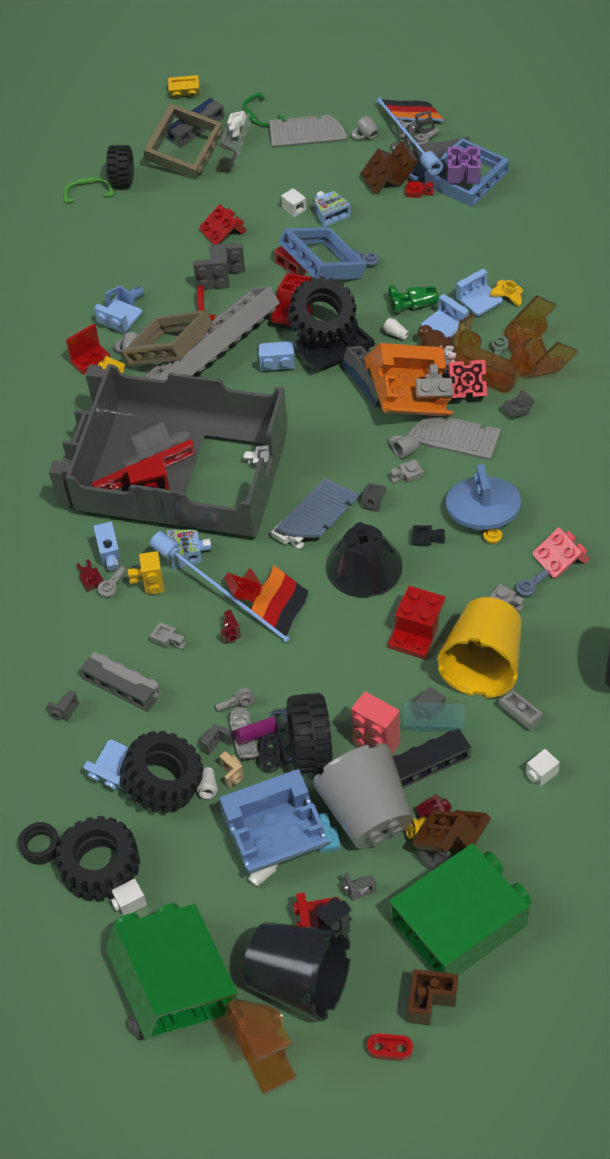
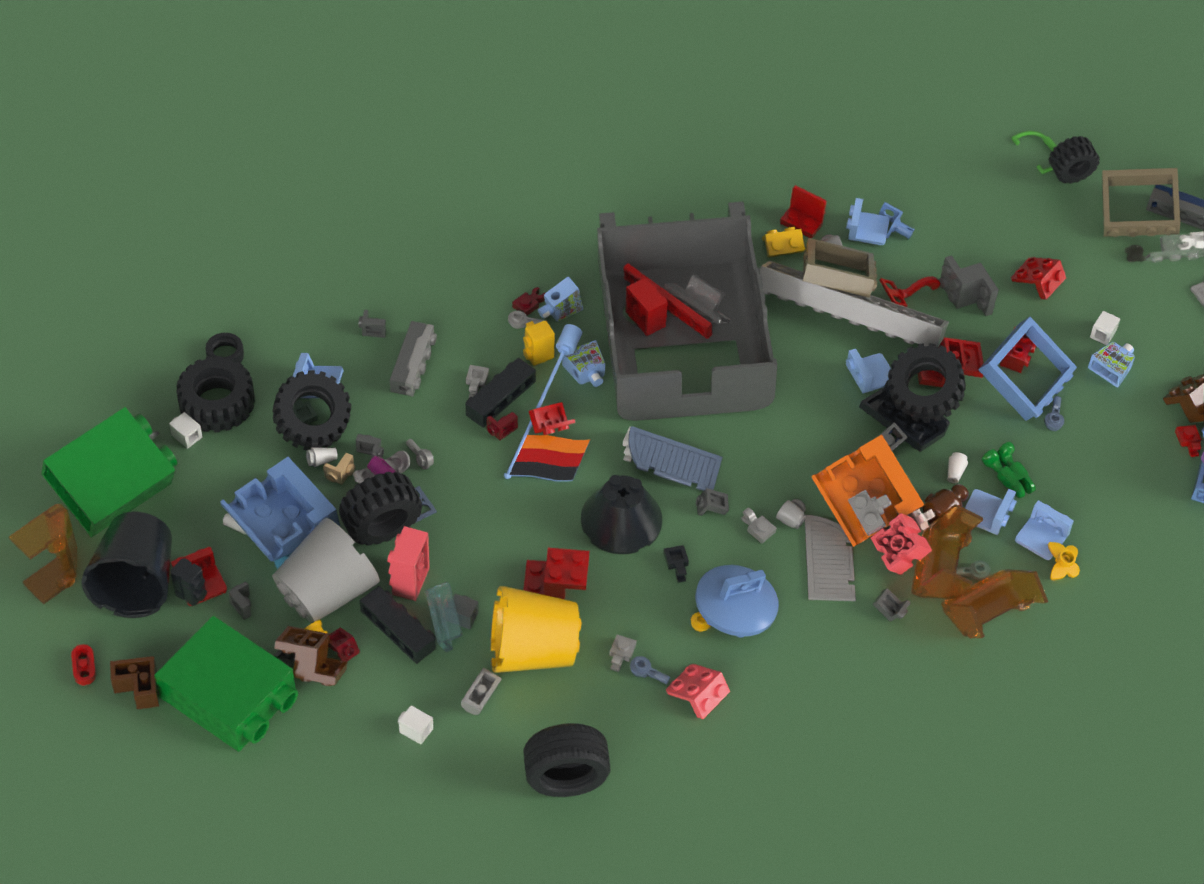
camera: 65 degrees right, 0 degrees up
none -> black brick [465,357,536,428]

